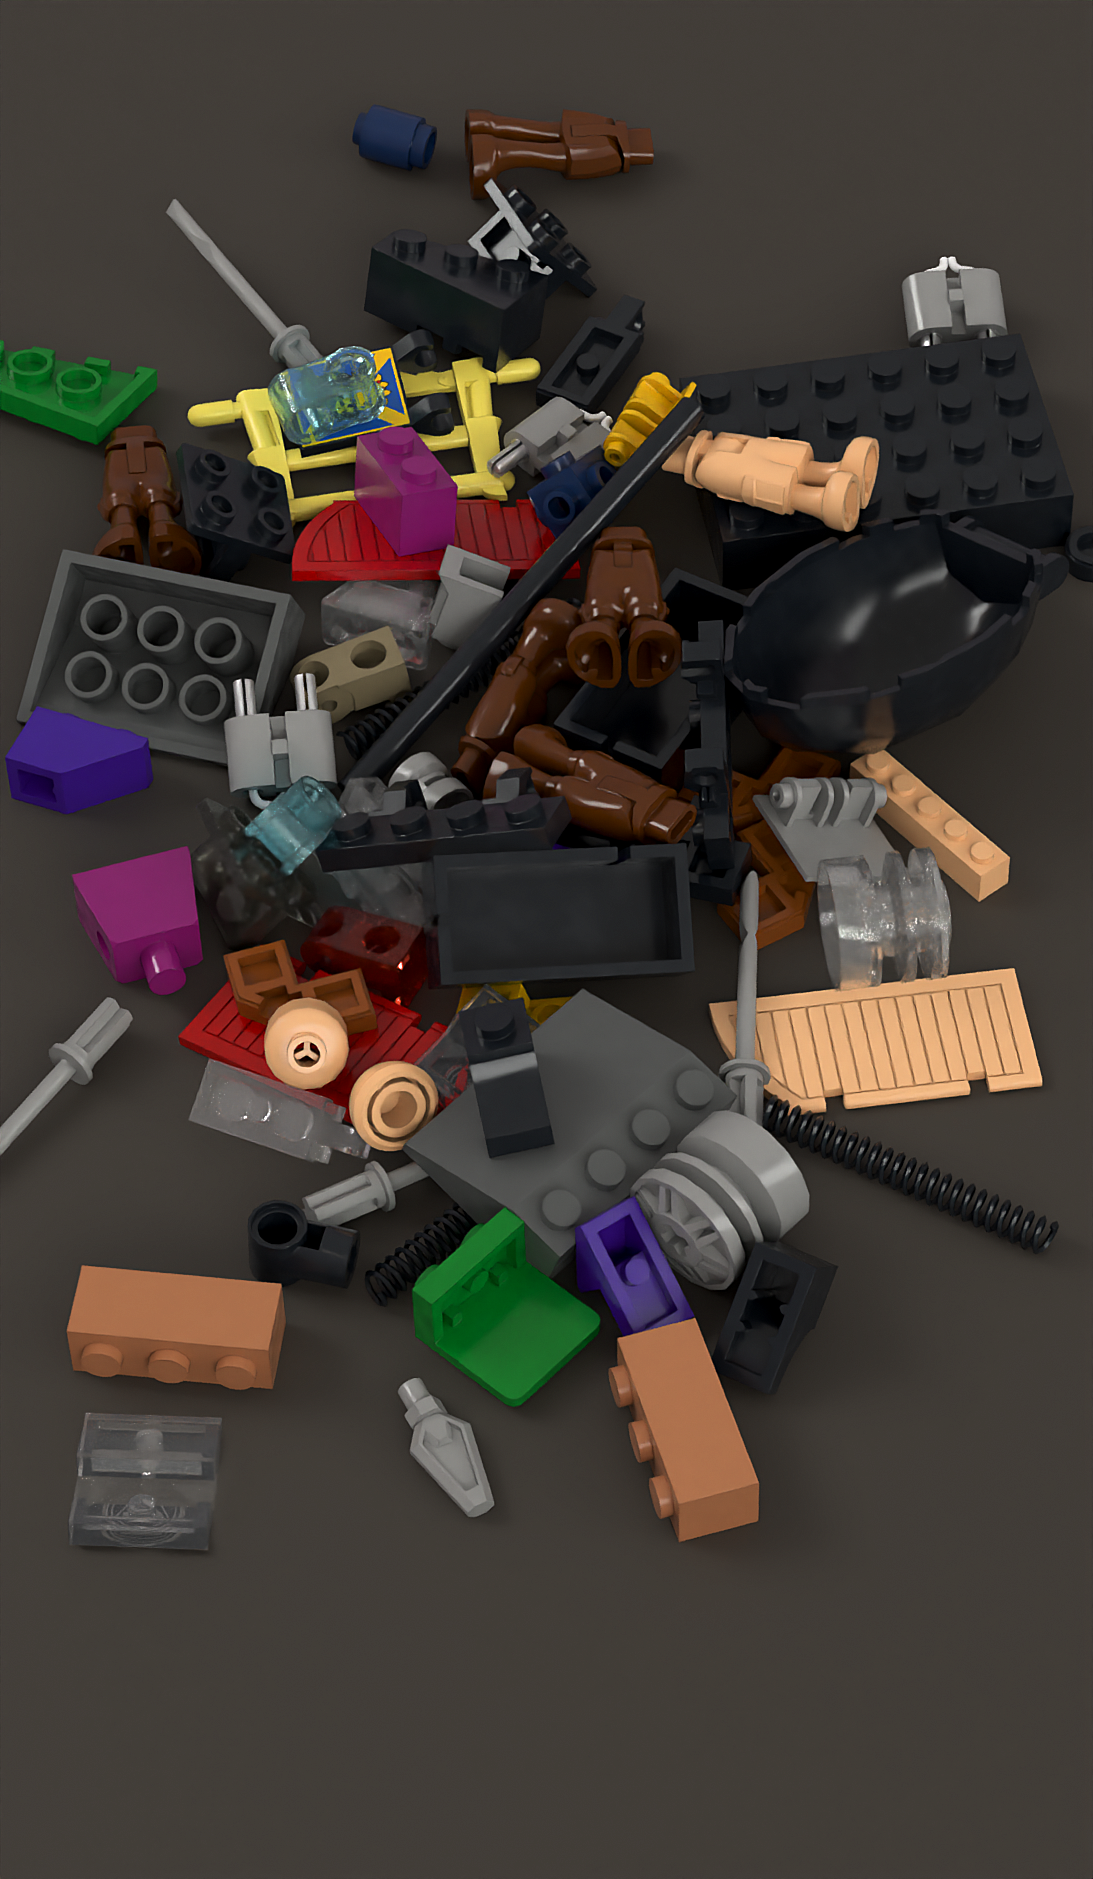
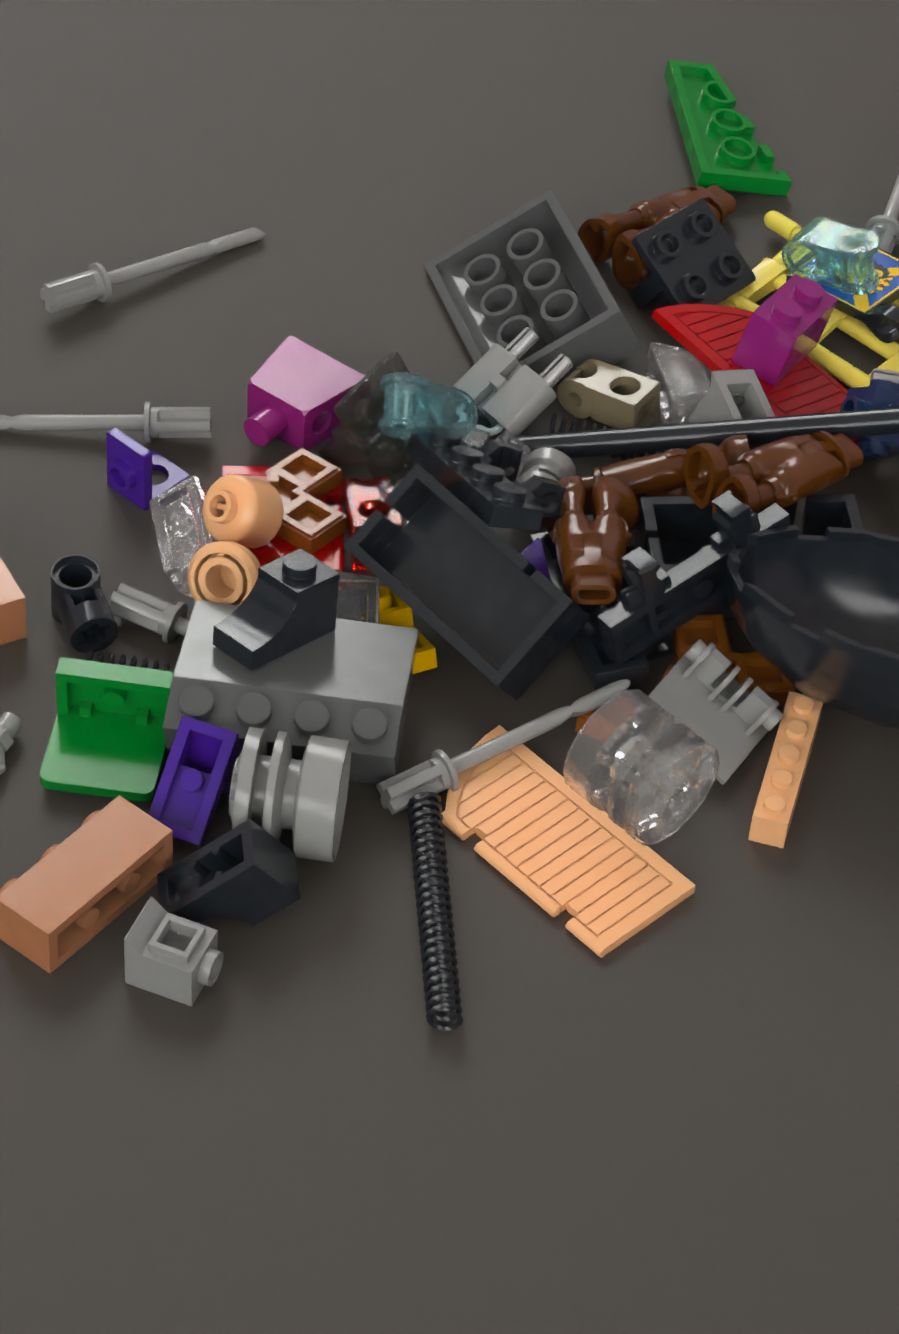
camera: 50 degrees right, 5 degrees down
dark purple slope [5,706,153,814] -> none
none -> dark purple bracket [106,428,189,511]
none -> light grey window [124,896,224,1007]

